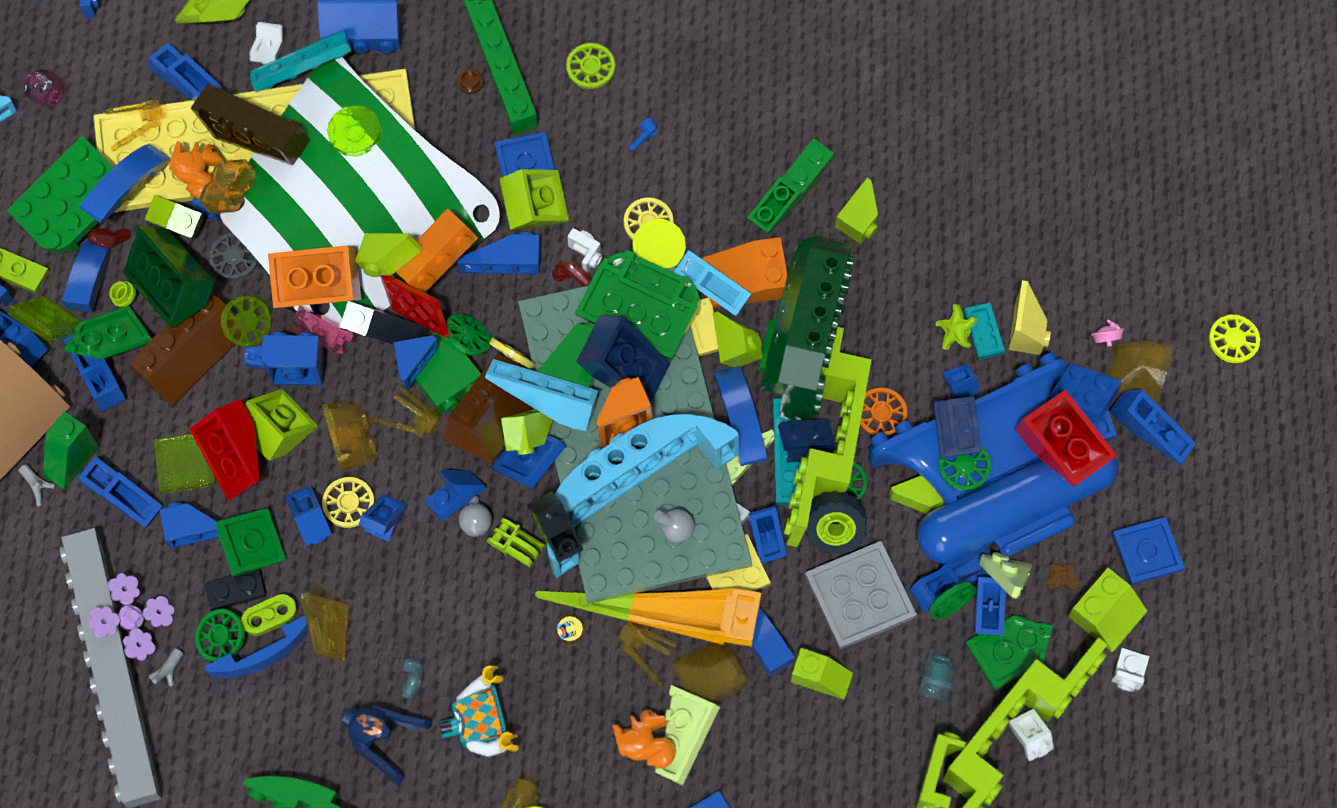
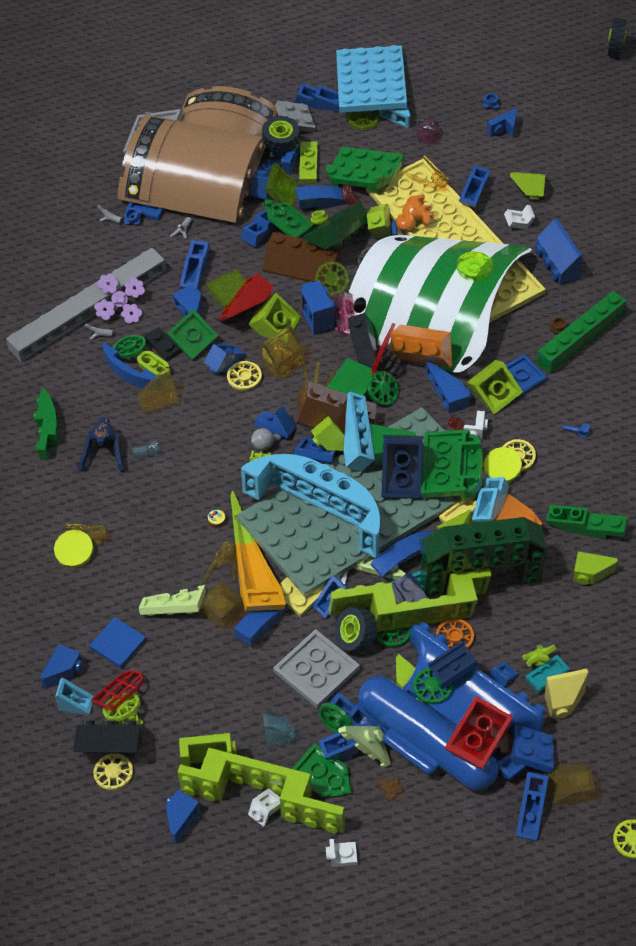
camera: 70 degrees right, 15 degrees down
green slope [43,411,99,490] -> none
blue slope [80,143,171,223] -> none
dark brown wedge [190,83,310,166] -> none
clear yellow brick [199,159,256,214] -> none
teal plate [250,30,351,92] -> none
orange slope [268,245,361,308] -> none
lime slope [355,233,423,277] -> none
blue slope [359,494,408,542] -> none
blue slope [394,336,439,390] -> none
torso [439,666,518,757] -> none
light yellow wheel [489,337,536,369] -> none
black slope [527,491,584,563] -> none
lime wheel [566,43,615,89] -> none
orange slope [596,377,652,449] -> none
orange animal [613,710,676,769] -> none
light grey piece [654,509,695,543] -> none
lime slope [791,648,853,700] -> none
lime slope [1068,568,1147,653] -> none
bright pink hat [1090,319,1124,346] -> none
blue plate [1112,517,1185,586] -> none

